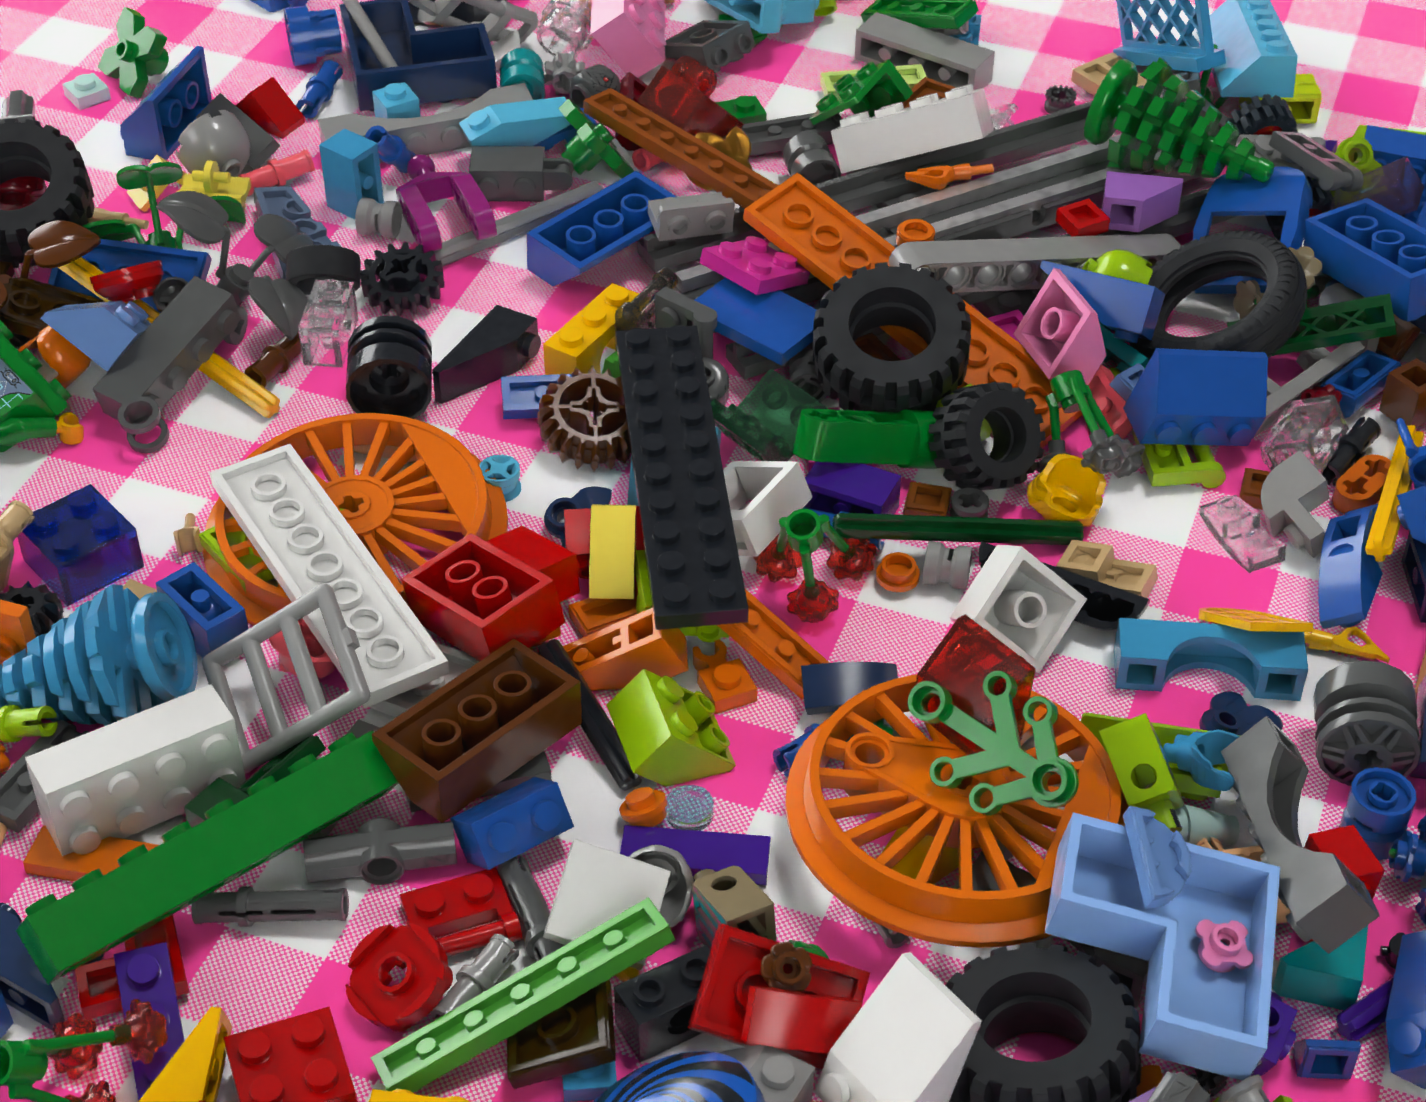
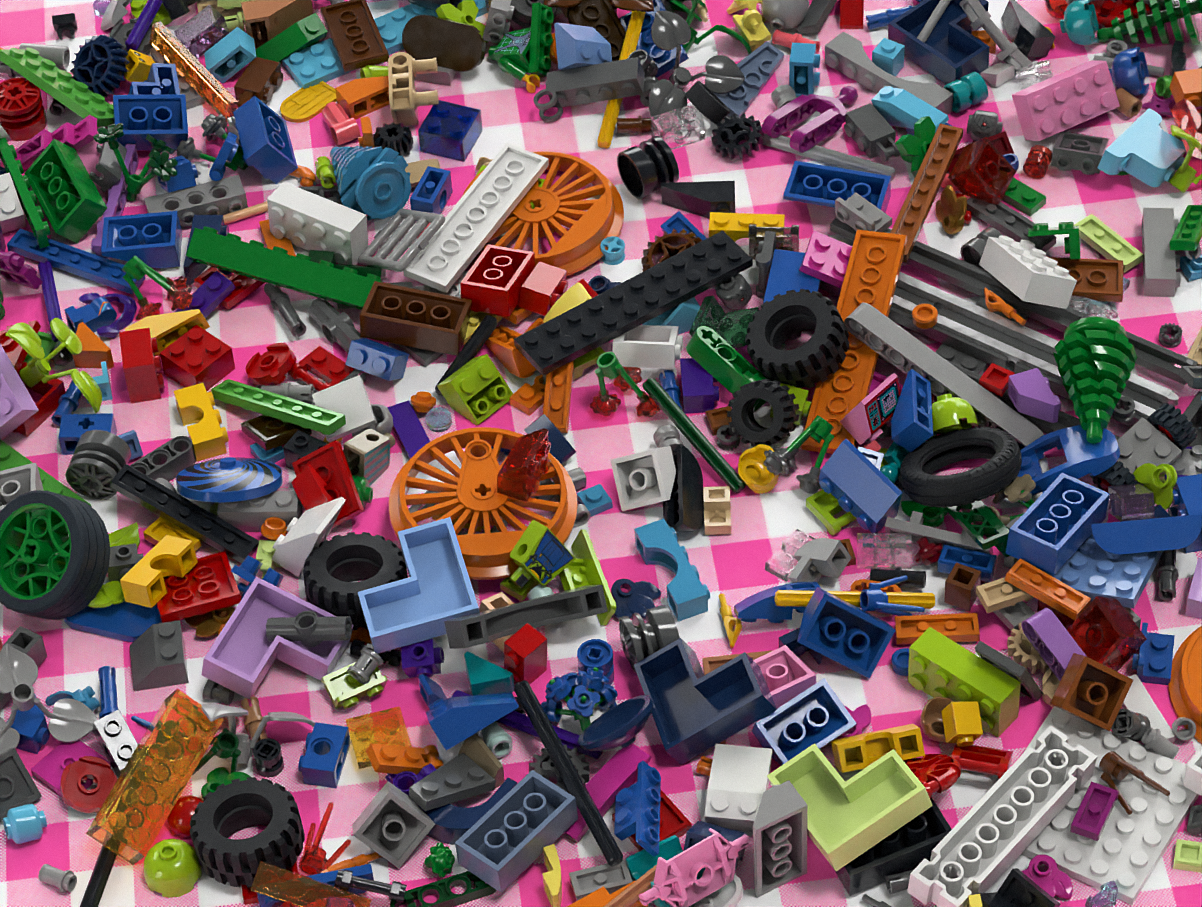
camera: 65 degrees right, 5 degrees up
red piece [90,260,164,303] -> none
blue pin [365,125,415,174] -> none
light grey gear [544,52,585,95] -> none
reddish brown plate [760,942,812,992] -> none
orange plate [876,552,920,592] -> none
green plant [908,670,1079,816] -> none
medium blue plate [1123,806,1191,909] -> none
dark azure helmet [1163,729,1240,791] -> none
bright pink plate [1195,919,1253,973] -> none
yellow window [1198,607,1314,632] -> none
dark grey plate [1268,131,1364,192] -> none

